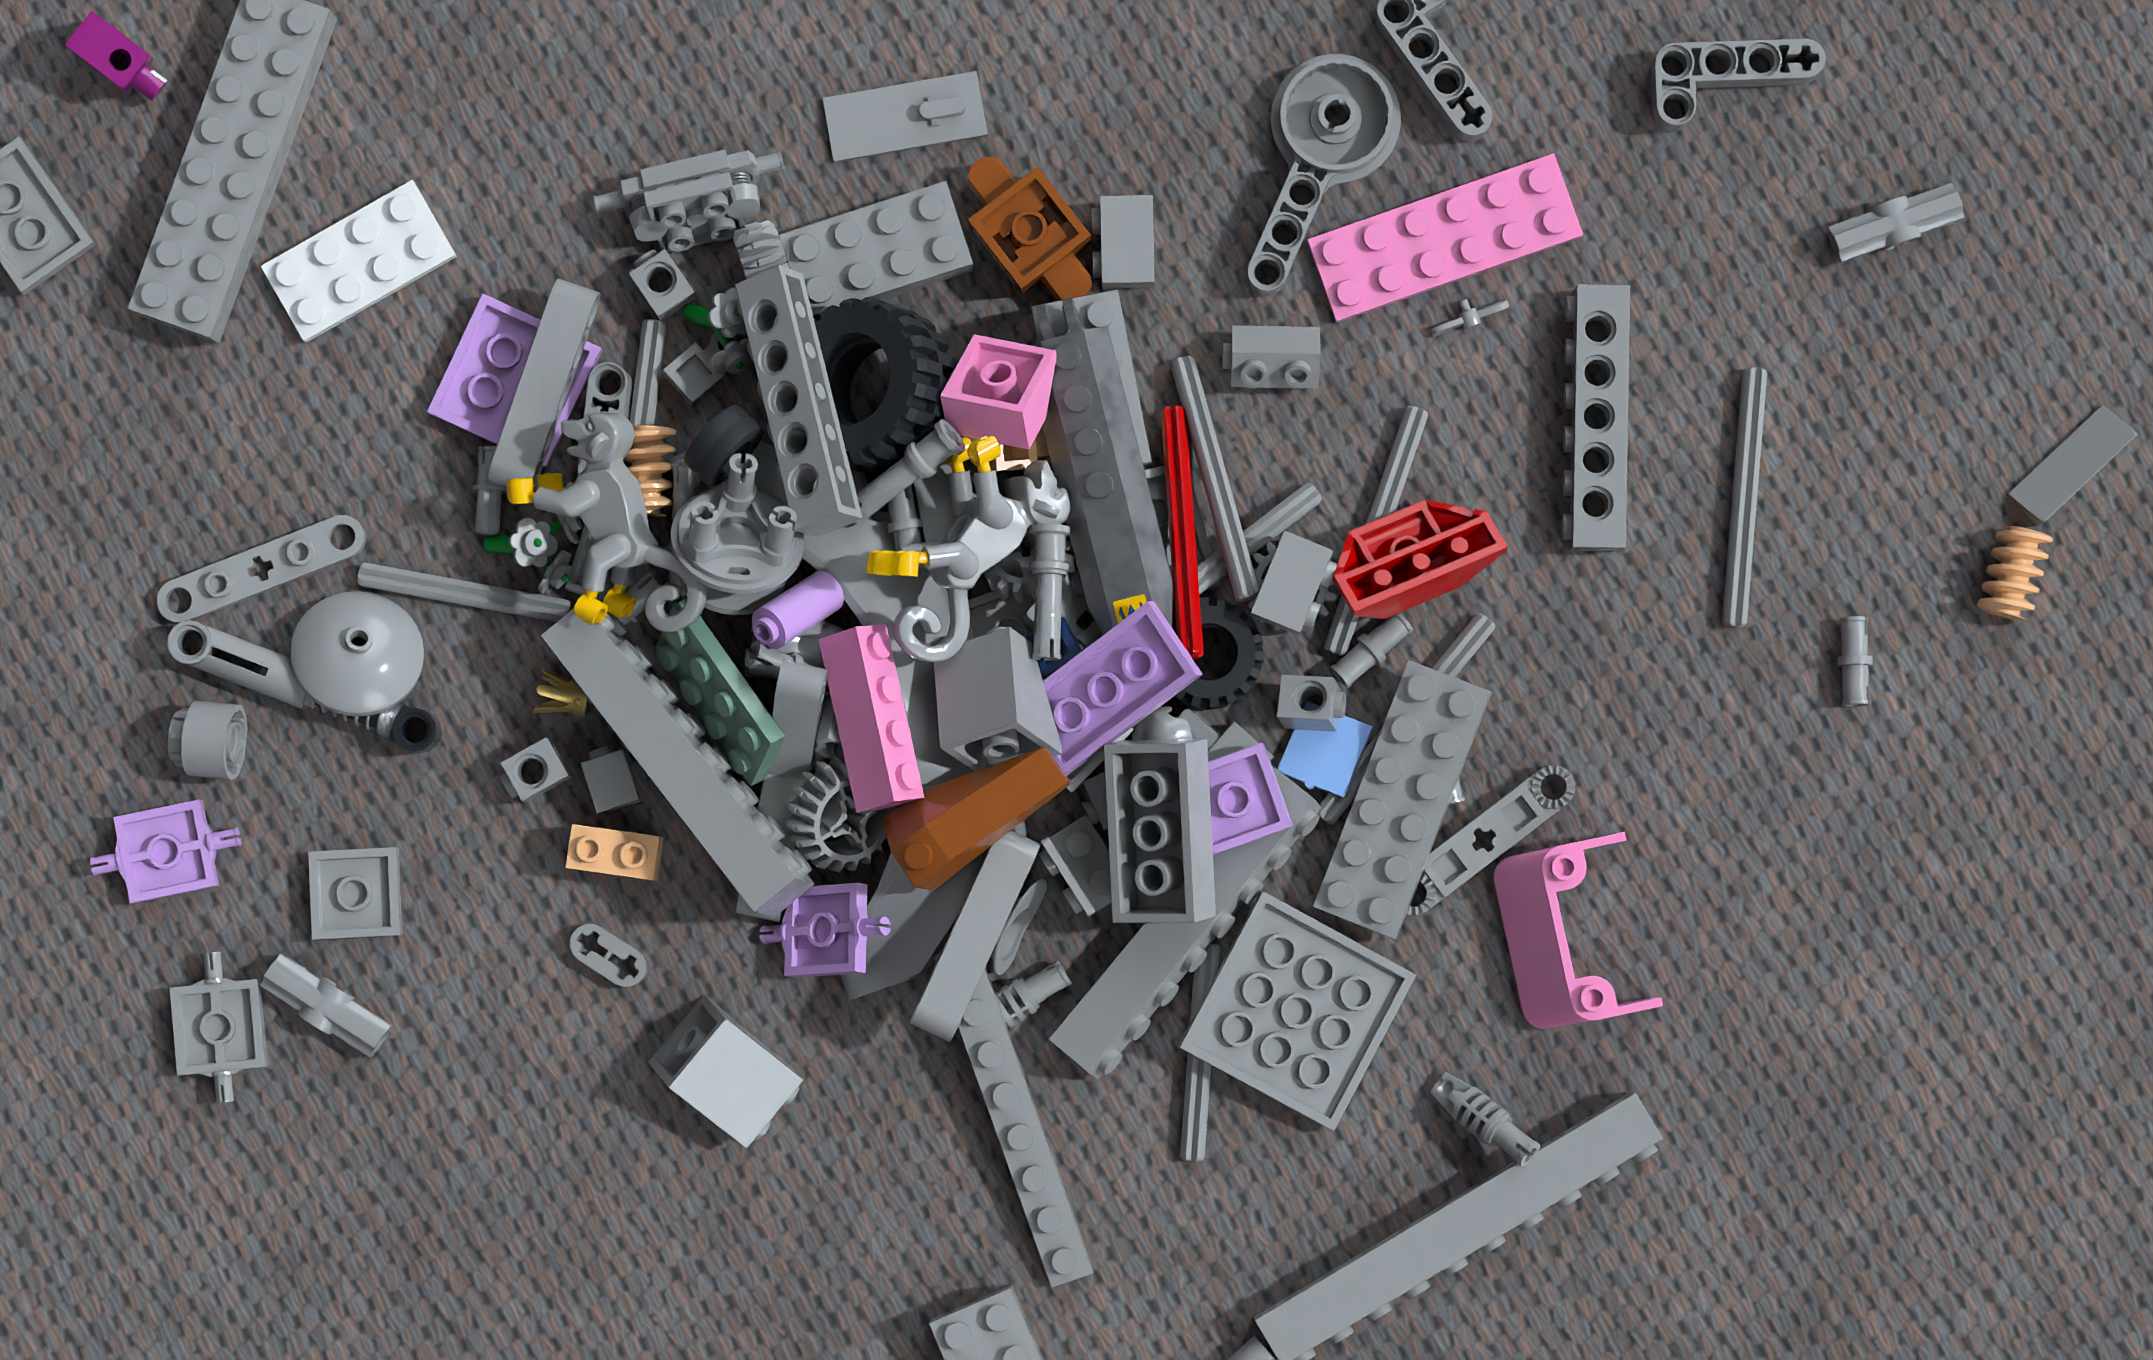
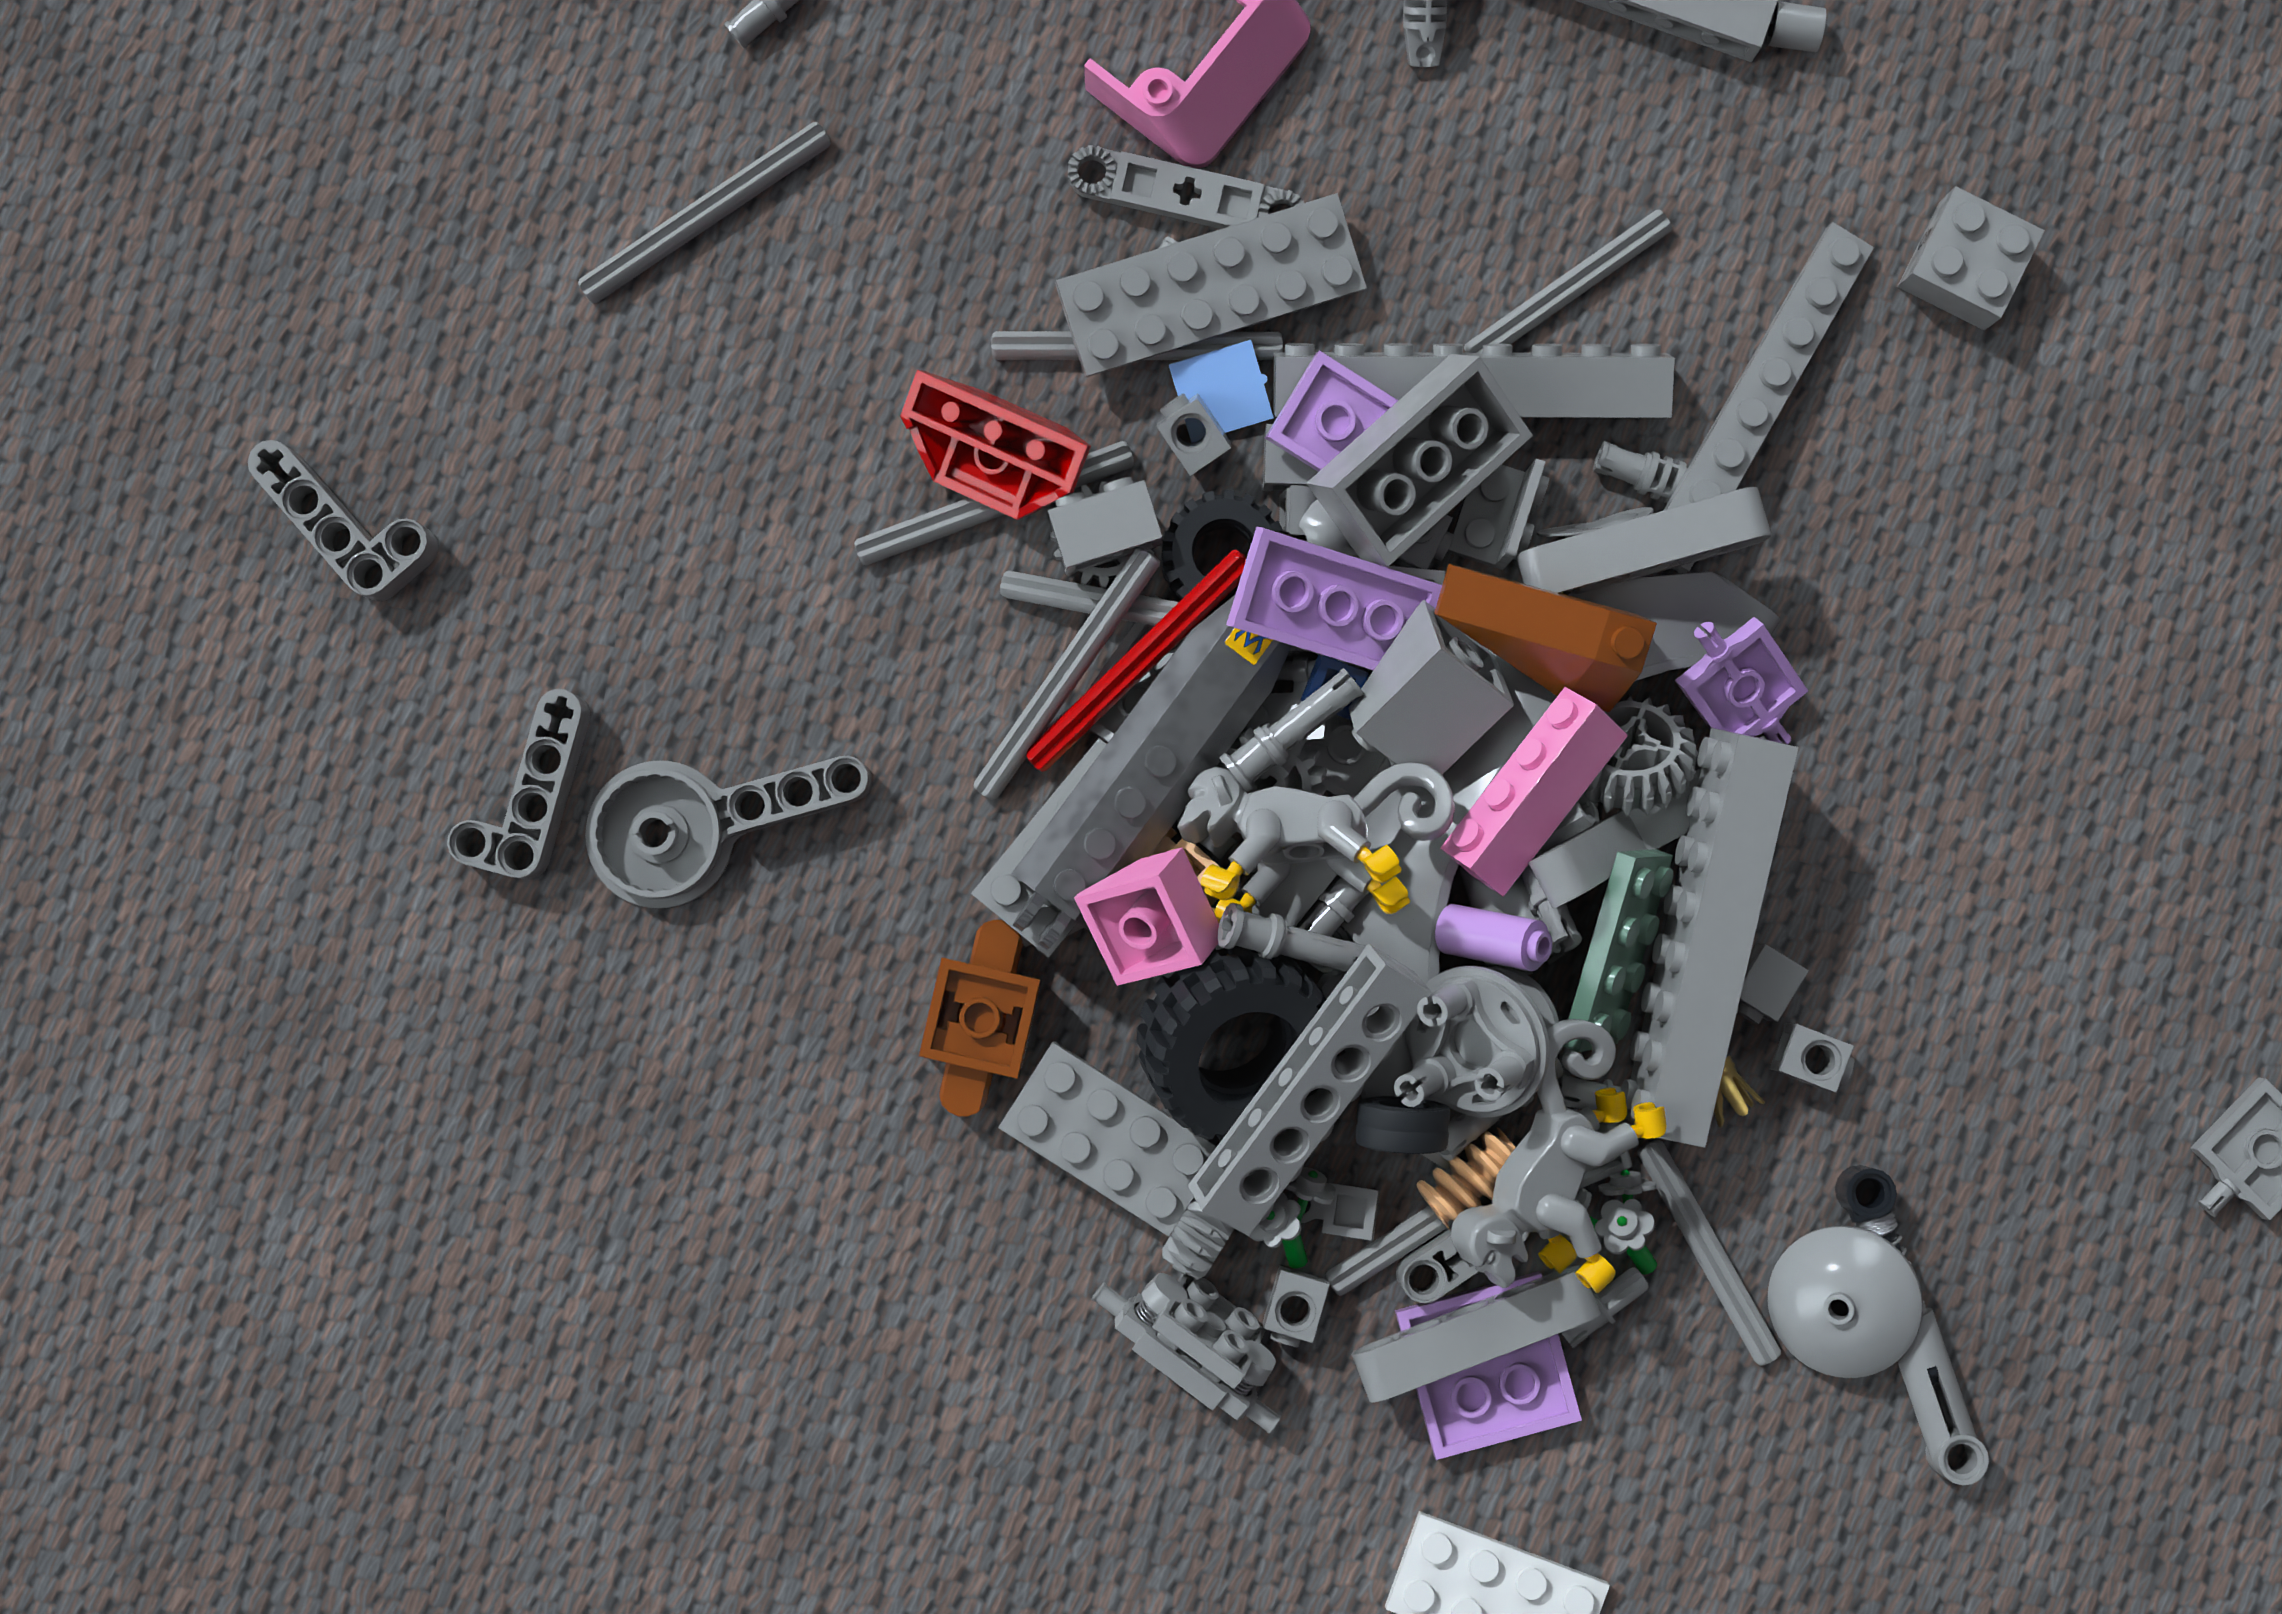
camera: 135 degrees left, 0 degrees up
lavender plate [90,799,242,904] -> none
light grey piece [157,515,366,623] -> none
light grey piece [168,701,248,780] -> none
light grey piece [260,954,393,1057] -> none
light grey plate [308,847,402,940] -> none
light nougat brick [565,824,664,881] -> none
light grey beam [570,924,648,987] -> none
slope [648,995,803,1148] -> none
light grey piece [823,71,988,163] -> none
light grey brick [1092,195,1155,289] -> none
light grey plate [1178,891,1416,1131] -> none
light grey brick [1222,325,1321,390] -> none
bright pink plate [1307,153,1583,323] -> none
light grey pin [1330,613,1413,688] -> none
light grey piece [1430,299,1509,337] -> none
light grey brick [1561,284,1630,551] -> none
light grey piece [1826,183,1965,264] -> none

